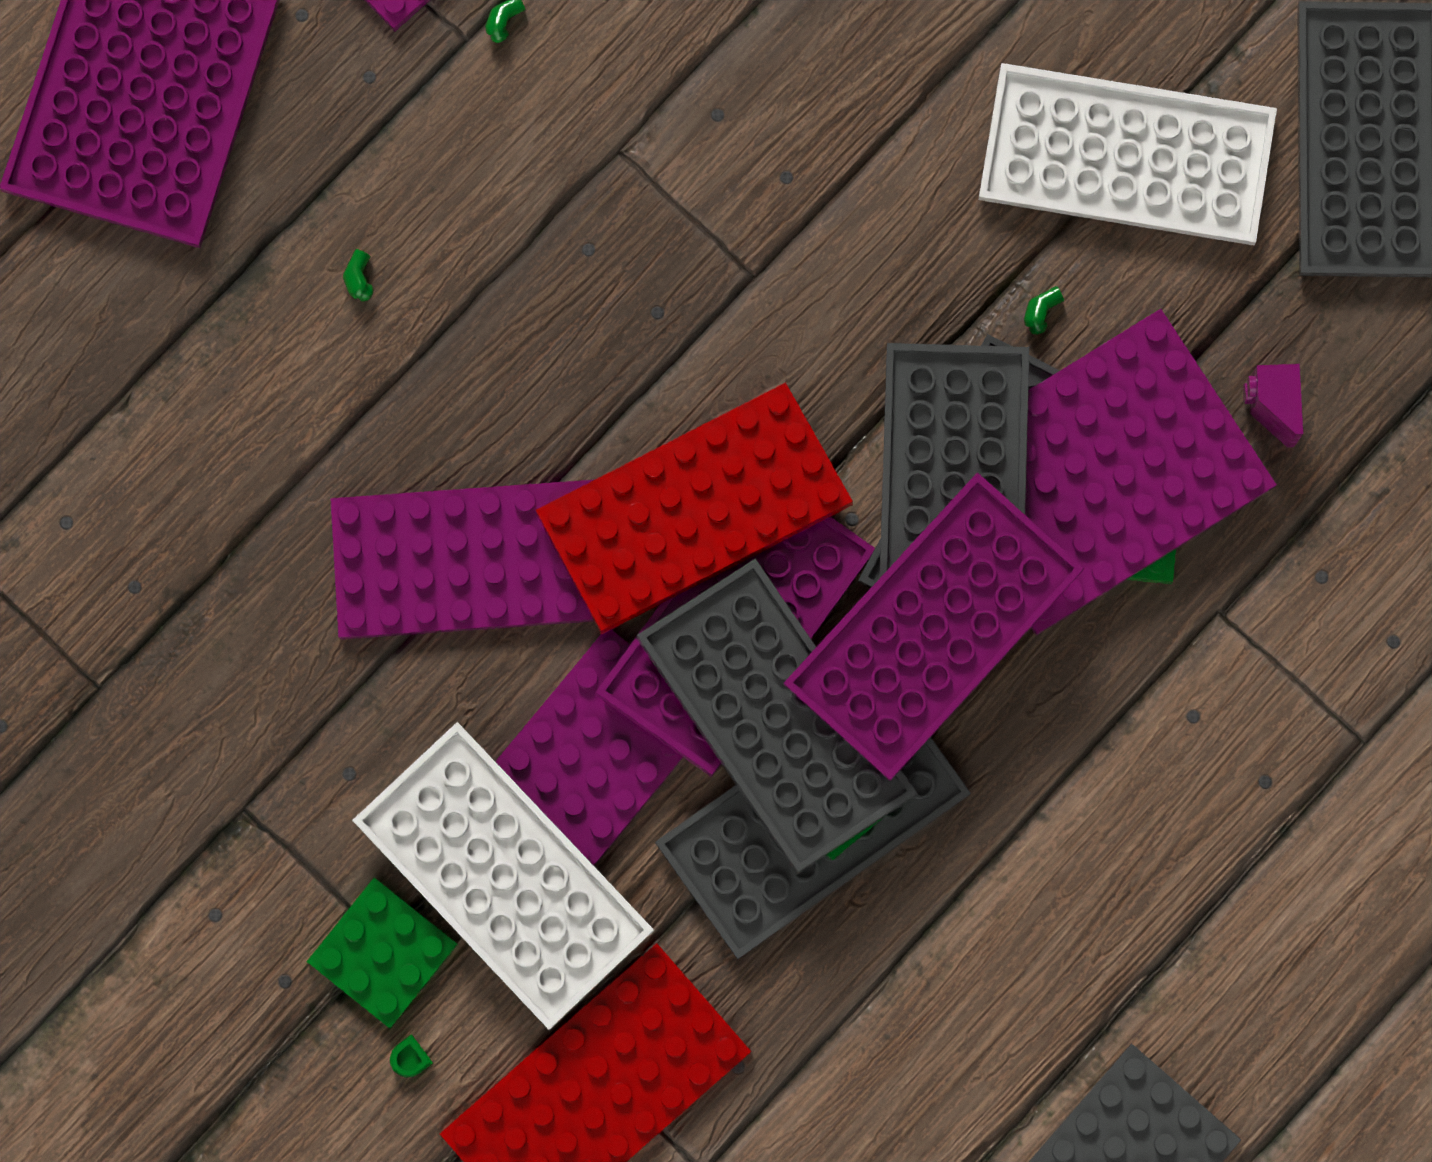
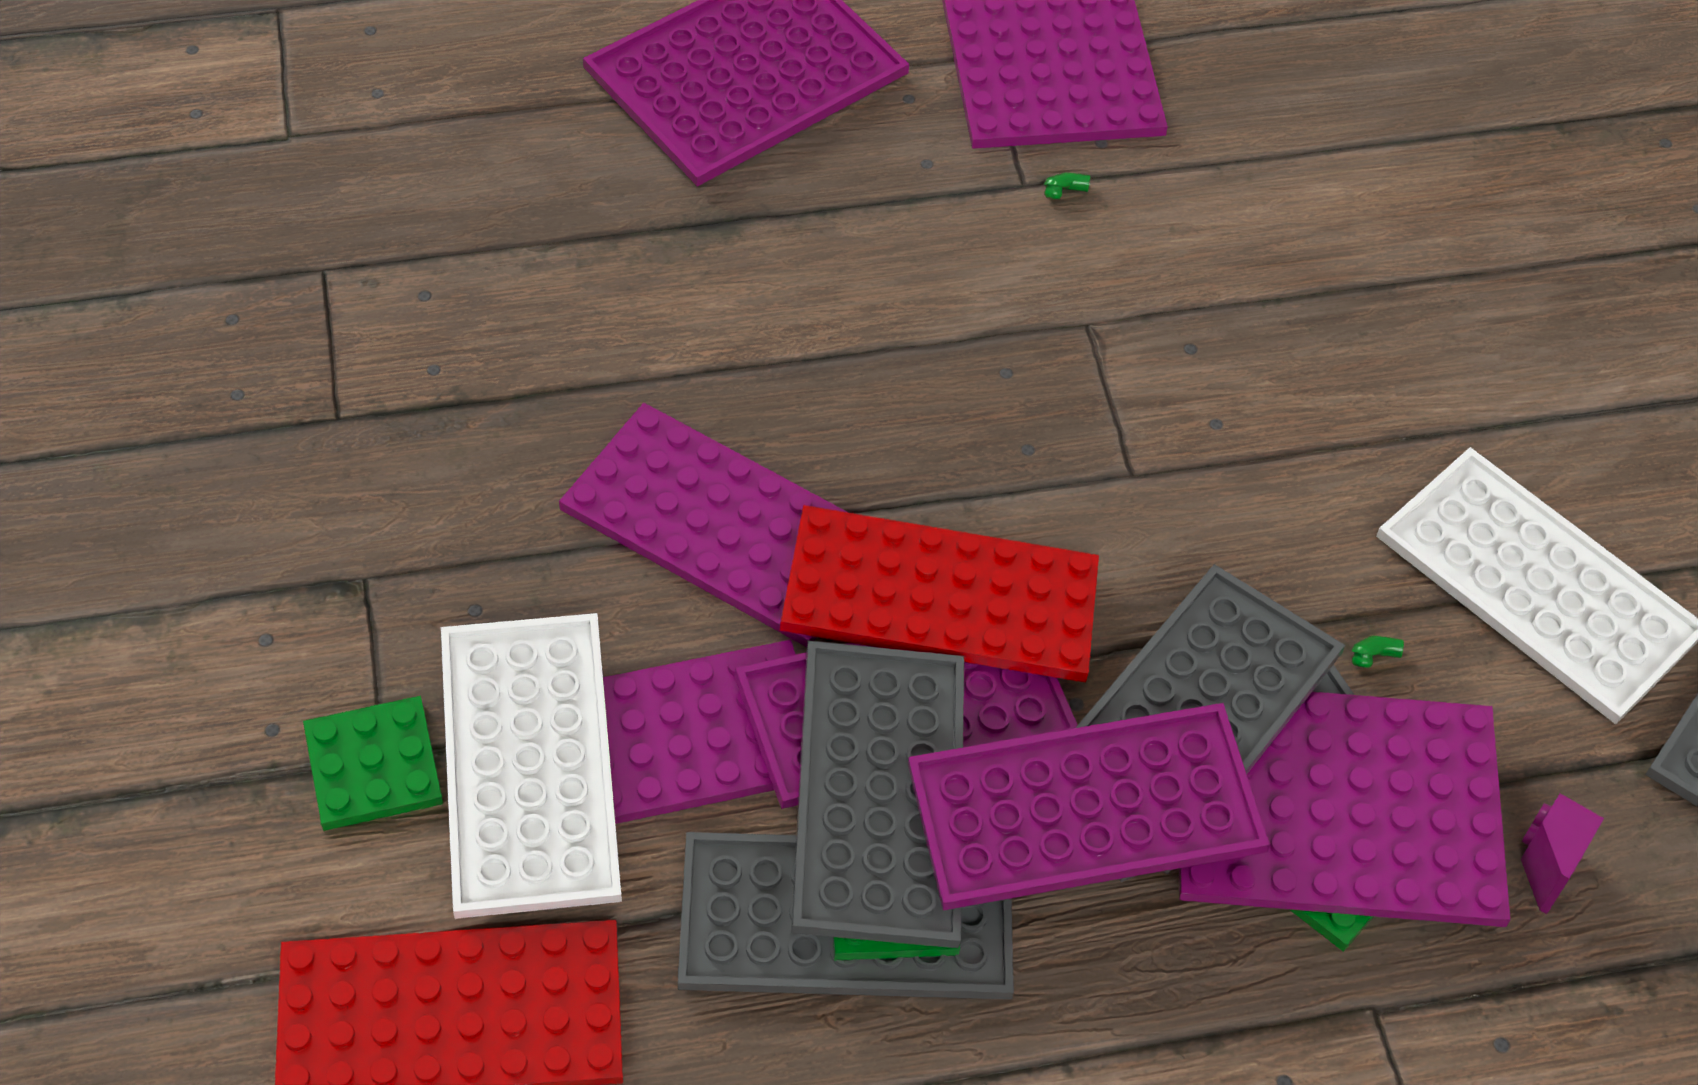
camera: 30 degrees right, 25 degrees down
green arm [343,249,374,302] -> none
green tile [390,1034,434,1078] -> none

